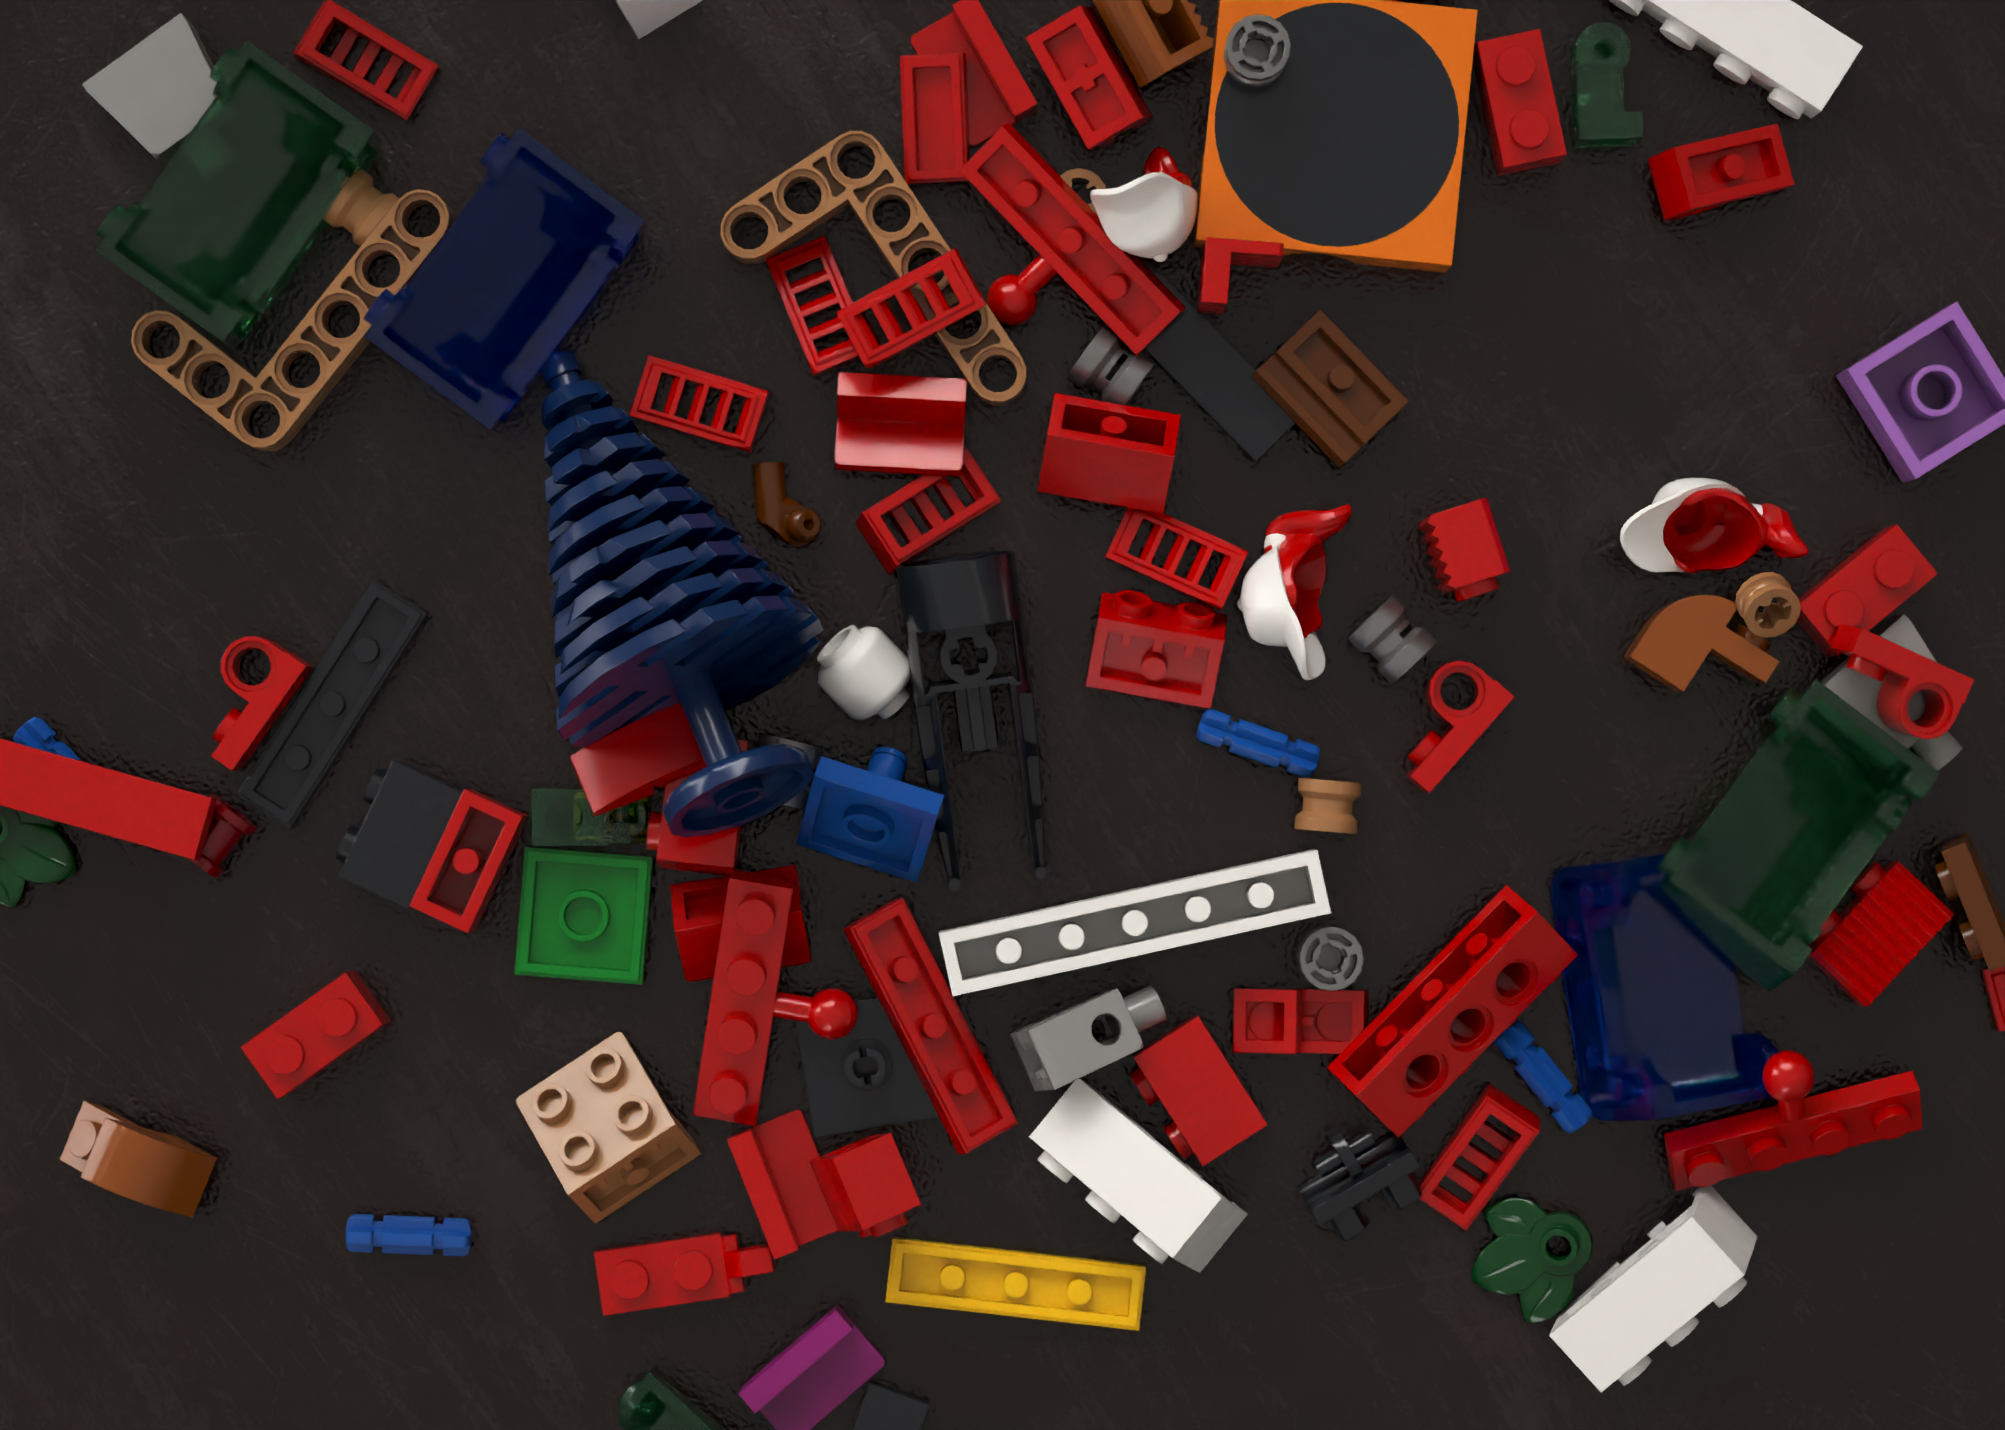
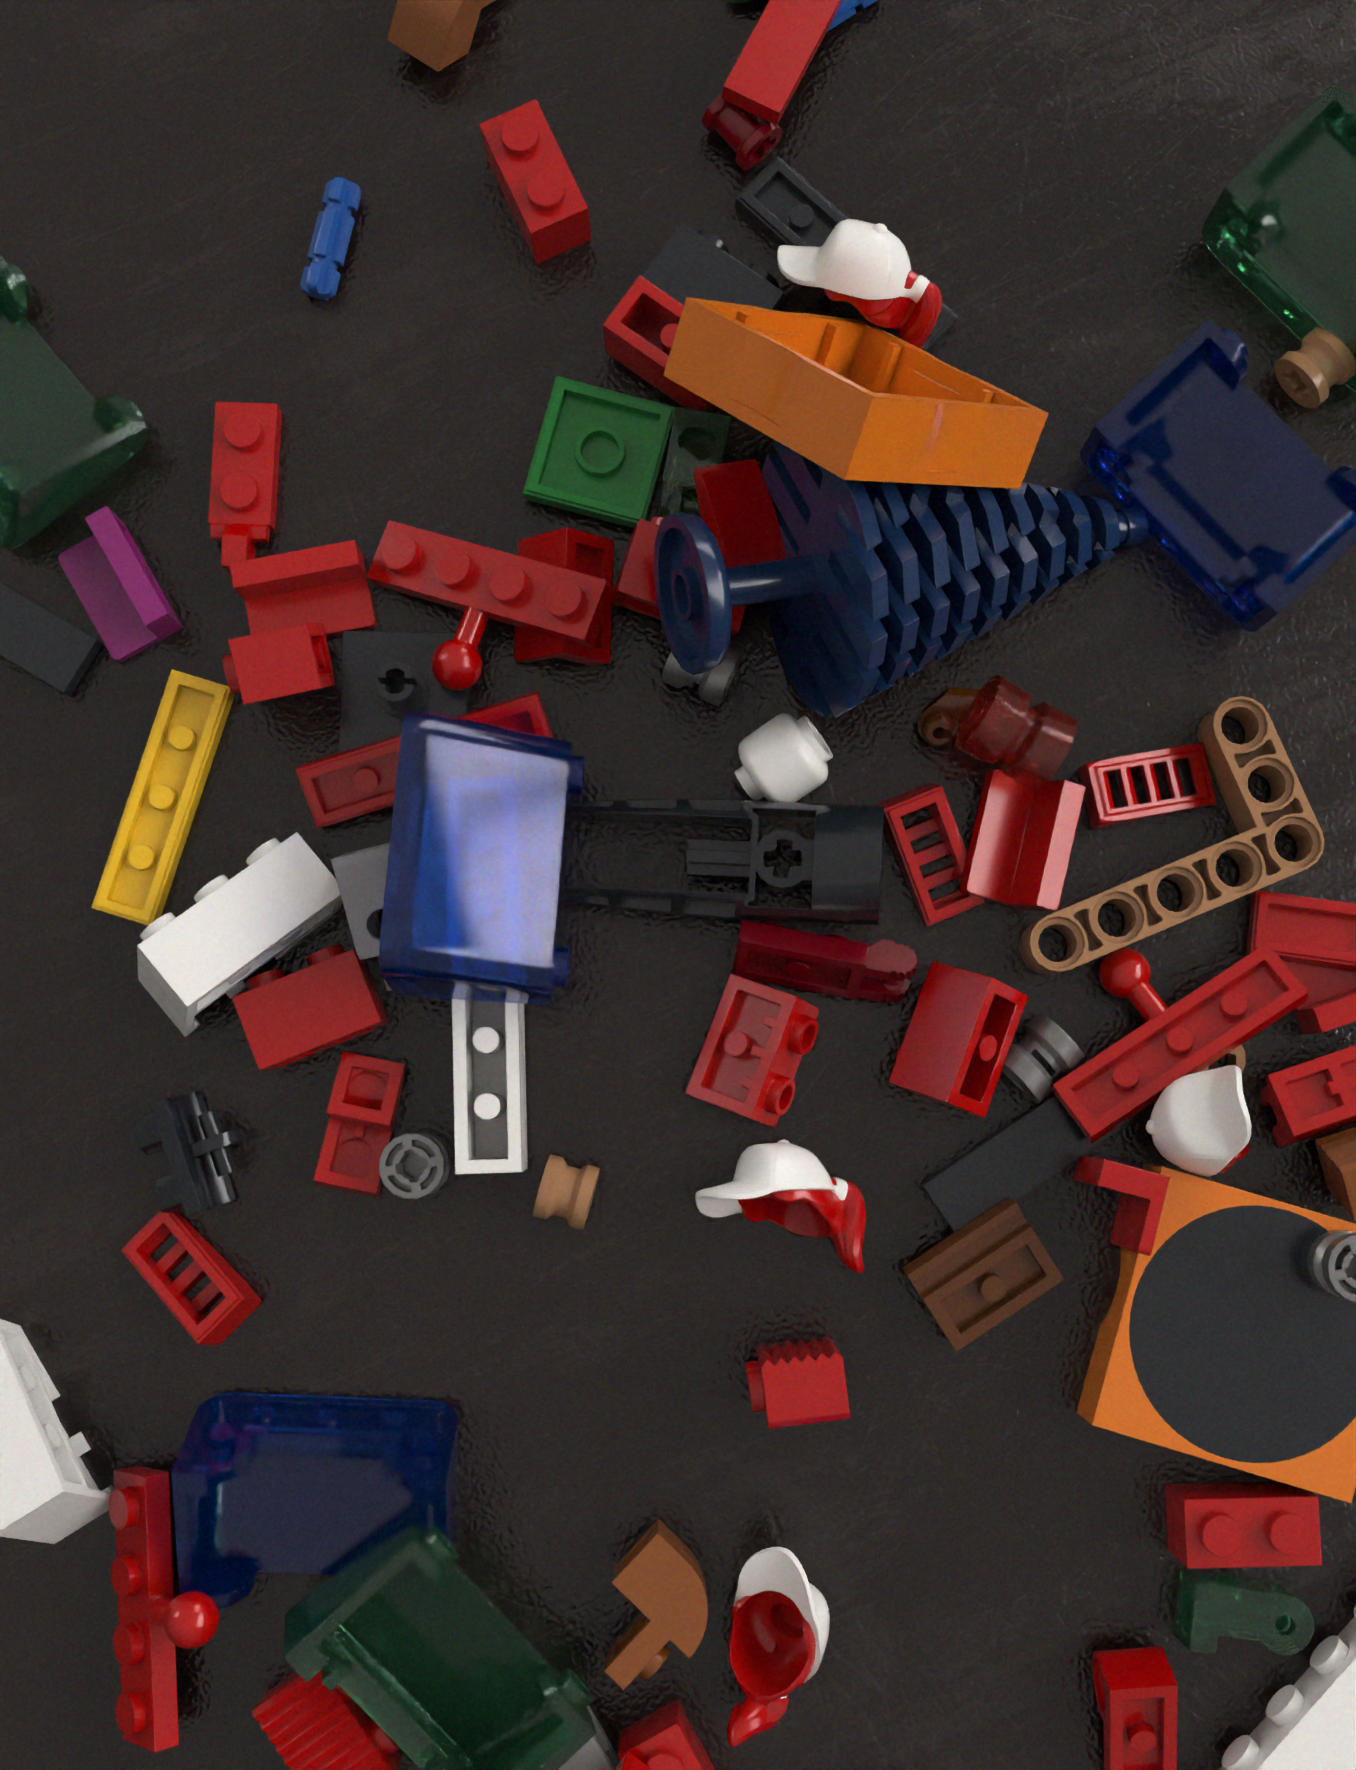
camera: 105 degrees right, 5 degrees down
medium nougat beam [131,189,456,451] -> none
red plate [211,636,314,771] -> none
bracket [516,1032,702,1224] -> none
red slope [629,355,770,454] -> none
blue tile [796,747,944,883] -> none
red slope [837,248,987,368] -> none
red slope [1105,508,1248,611] -> none
blue axle [1196,709,1321,778] -> none
red brick [1327,885,1578,1138] -> none
flat silver wheel [1348,595,1437,684] -> none
red plate [1406,661,1515,793] -> none
dark green plate [1471,1197,1593,1323] -> none
blue axle [1494,1020,1593,1134] -> none
medium nougat bush [1735,572,1801,638] -> none
none -> clear blue windscreen [379,711,585,1006]
none -> orange tile [663,297,1049,489]
none -> dark red hinge [732,920,919,1004]
none -> white hair [777,219,942,349]
none -> clear red wheel [955,675,1077,791]

